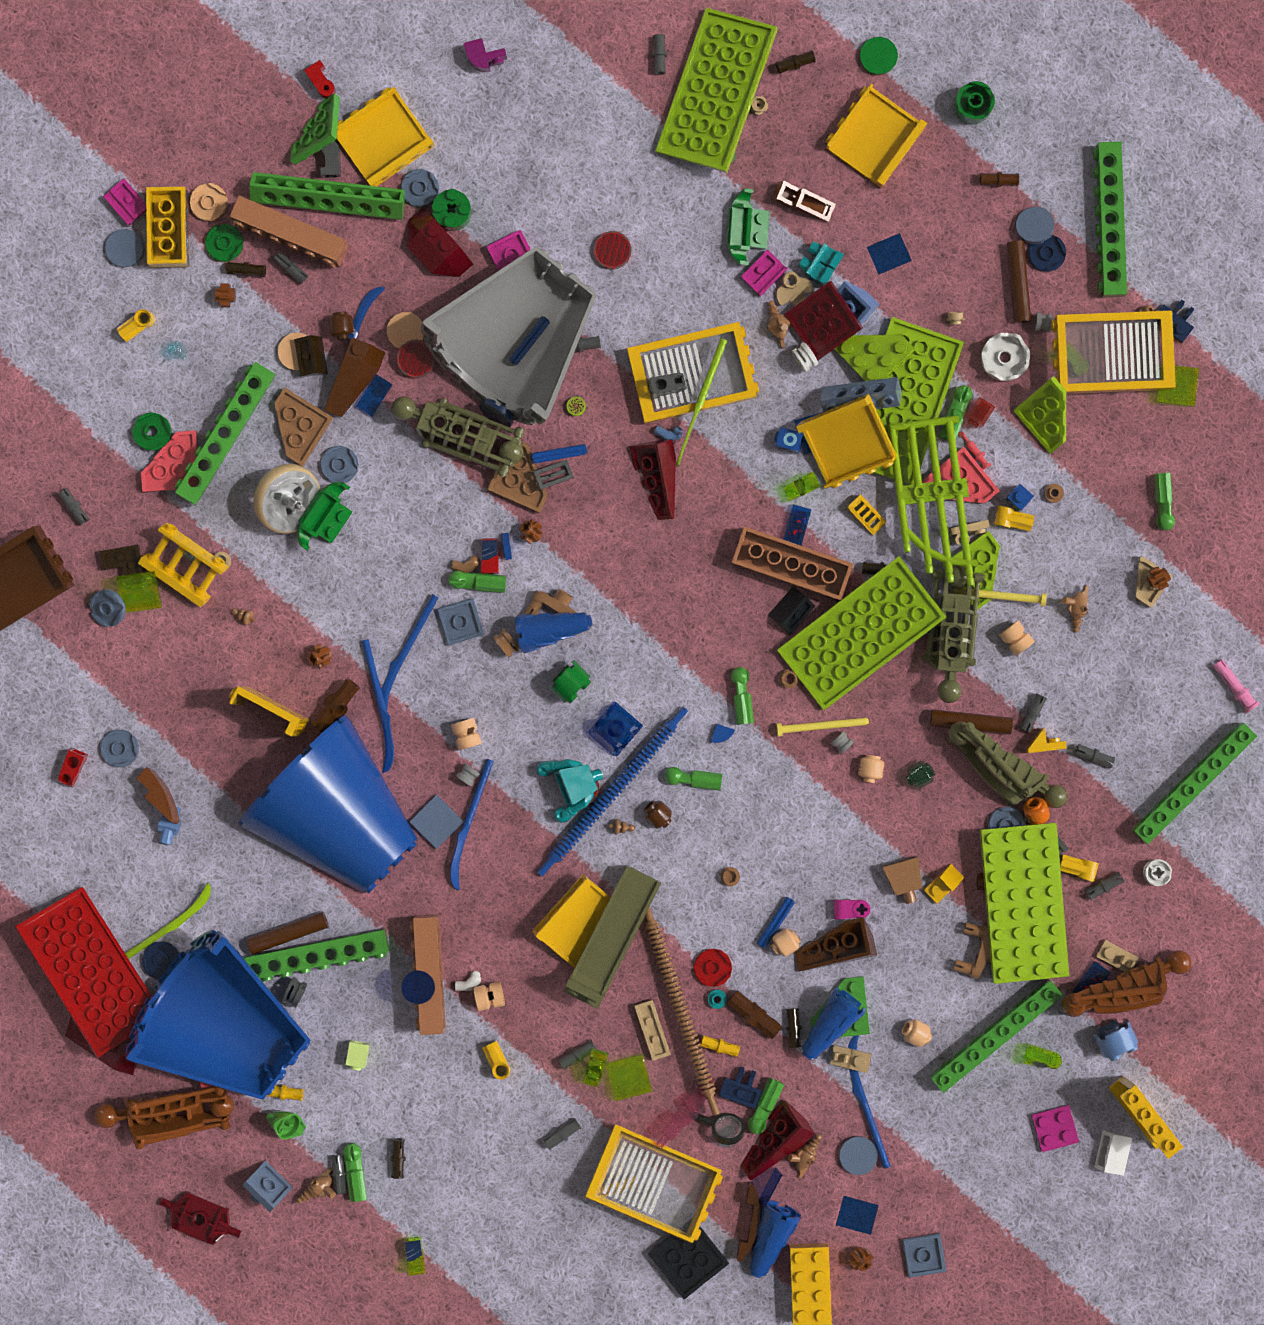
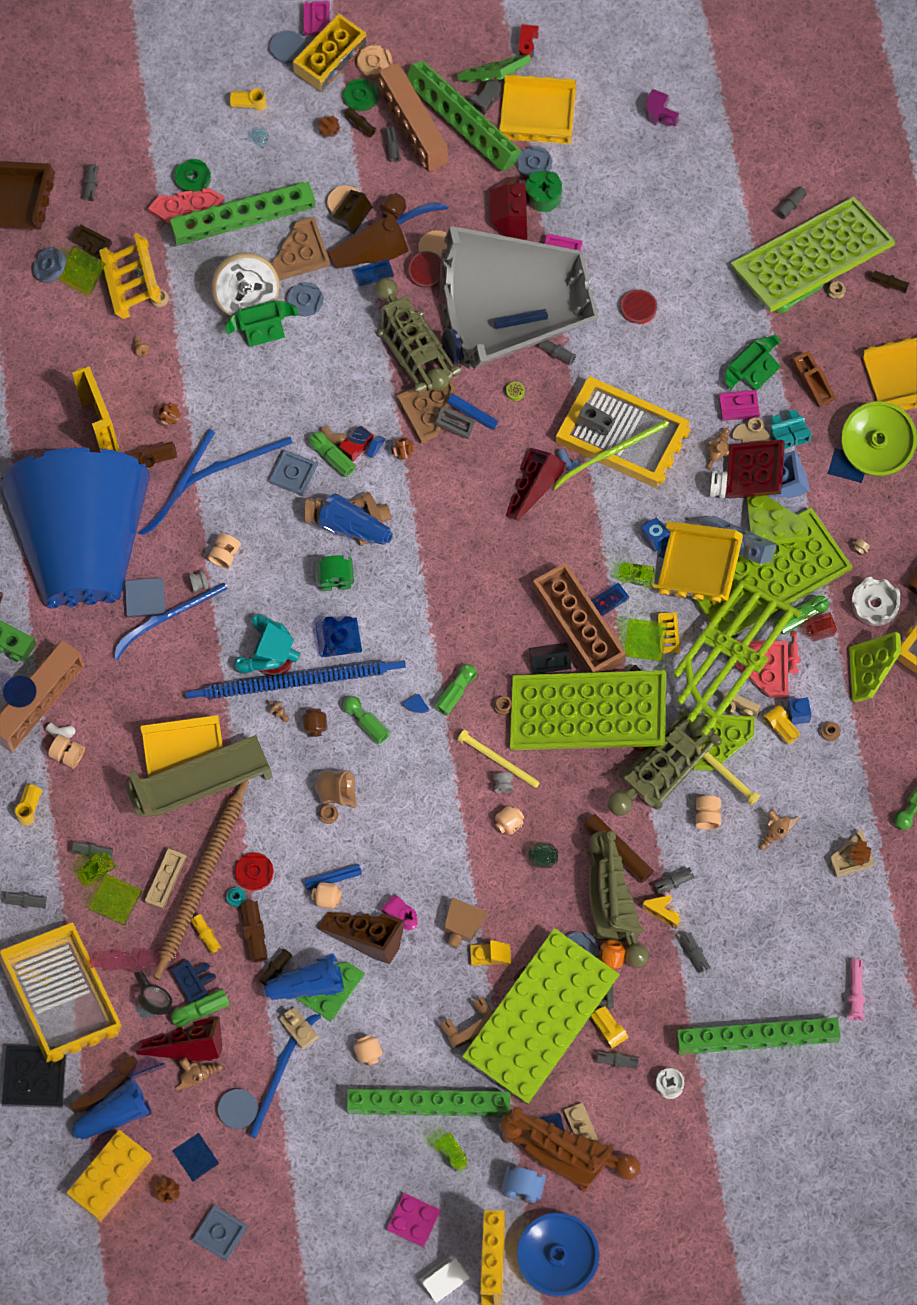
camera: 45 degrees right, 20 degrees down
none -> medium nougat piece [315,770,357,808]
none -> blue dish [517,1213,600,1297]
none -> clear neon green plate [624,618,667,662]
none -> lime dish [841,401,917,477]

